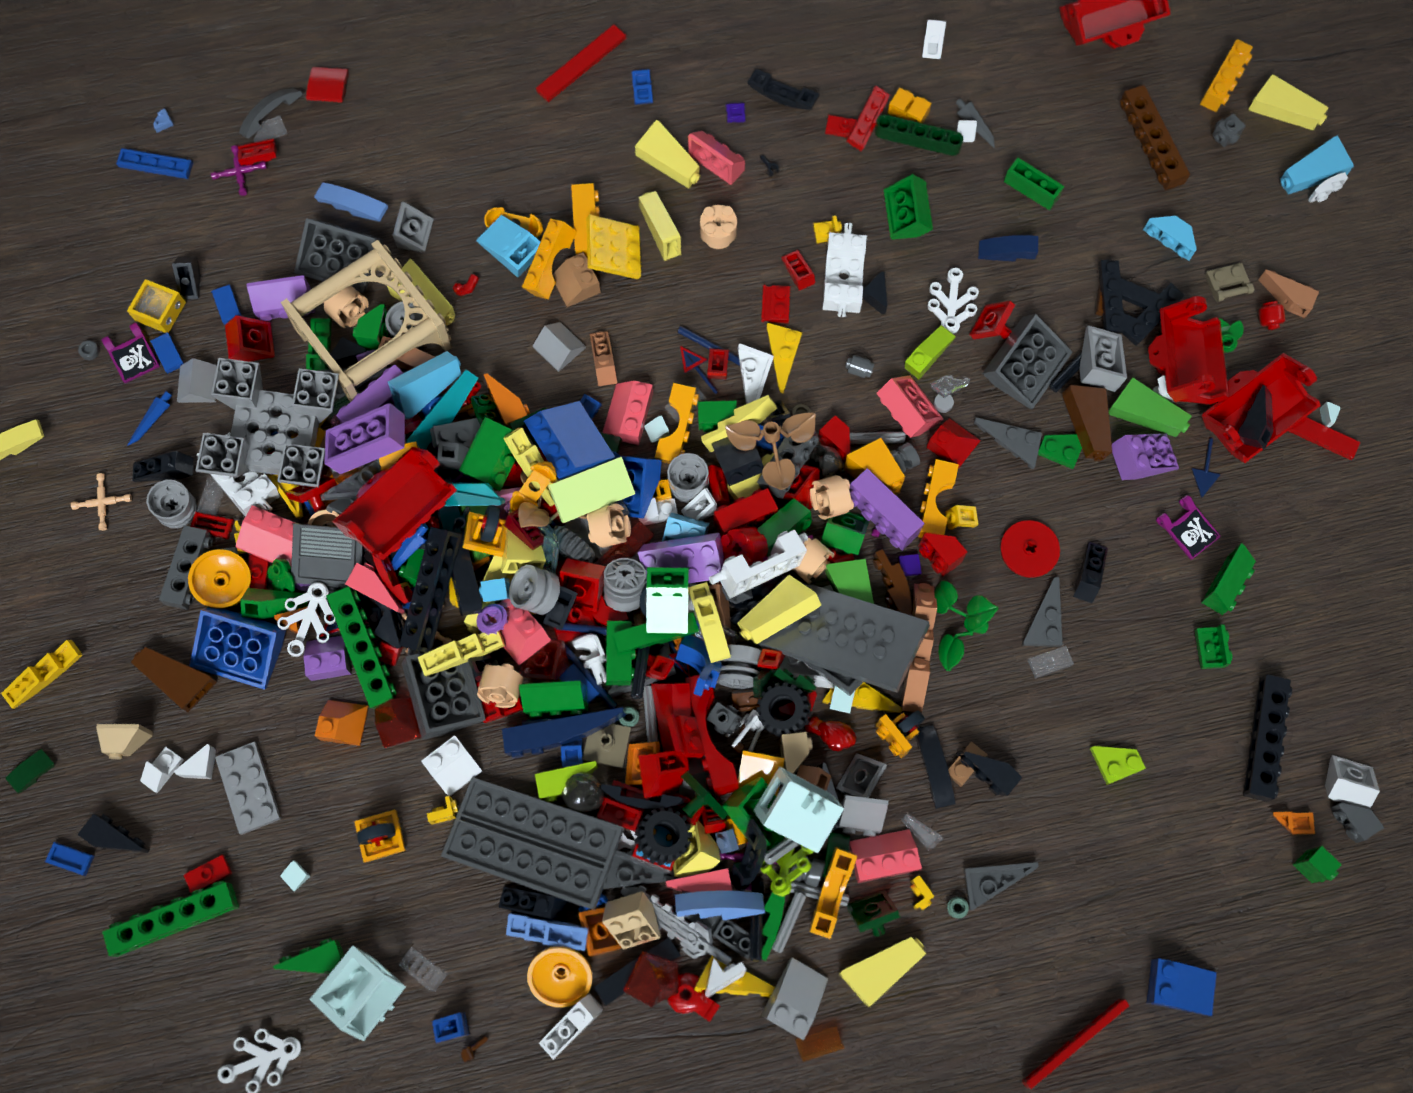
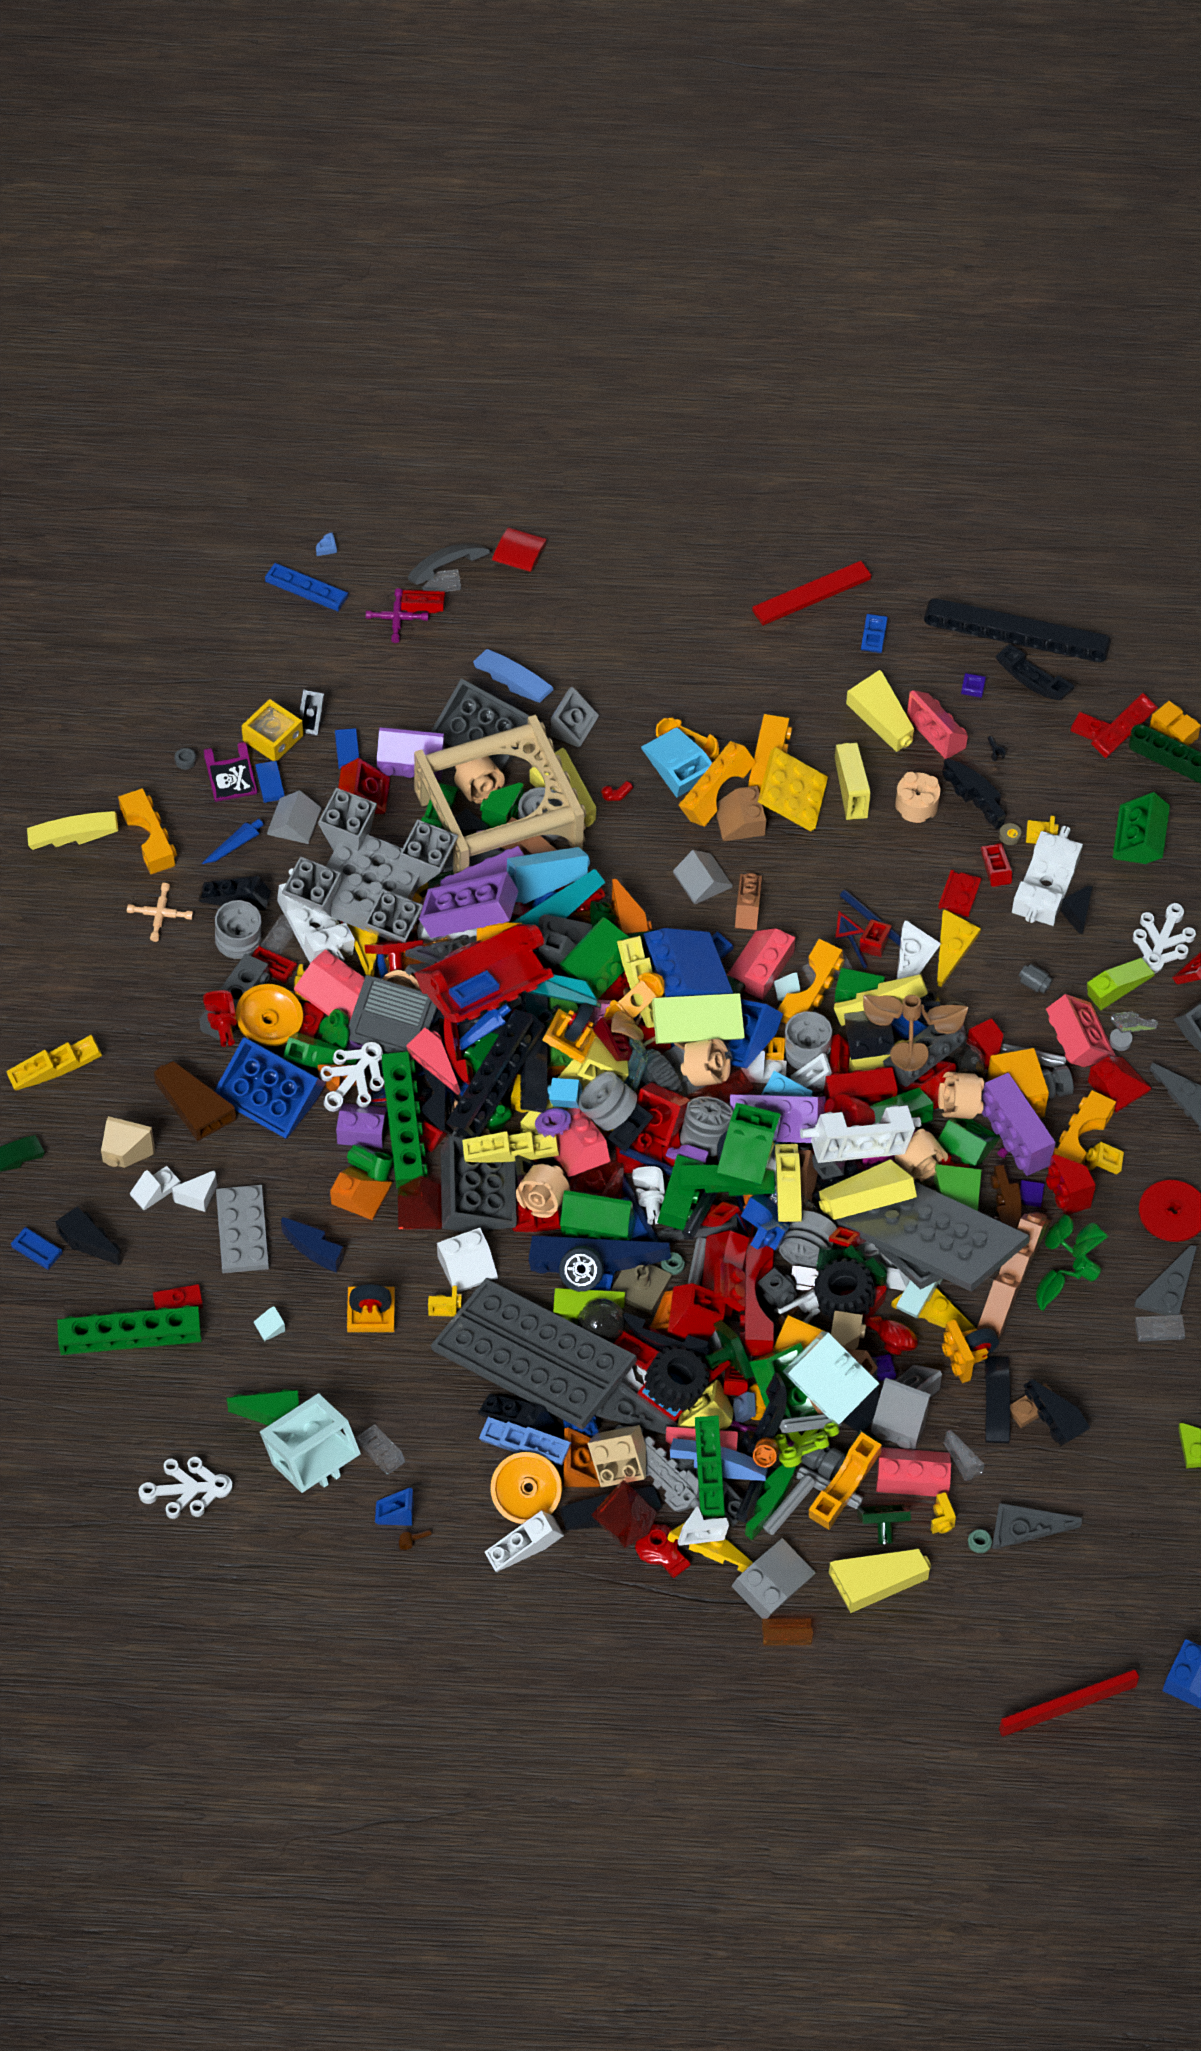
camera: 15 degrees right, 15 degrees down
none -> light orange arch [118,788,177,874]
none -> red piece [203,990,237,1047]
none -> dark blue slope [281,1217,344,1273]
none -> green piece [347,1144,393,1181]
none -> blue tile [449,970,499,1008]
none -> green piece [486,1105,512,1131]
none -> wheel [559,1246,604,1292]
none -> medium lavender tile [666,1145,709,1165]
none -> green slope [695,1416,725,1518]
none -> orange wheel [753,1437,779,1468]
none -> dark purple tile [871,1354,896,1381]
none -> black beam [924,598,1111,662]
none -> black slope [942,758,1006,830]
none -> dark tan tile [999,823,1021,845]

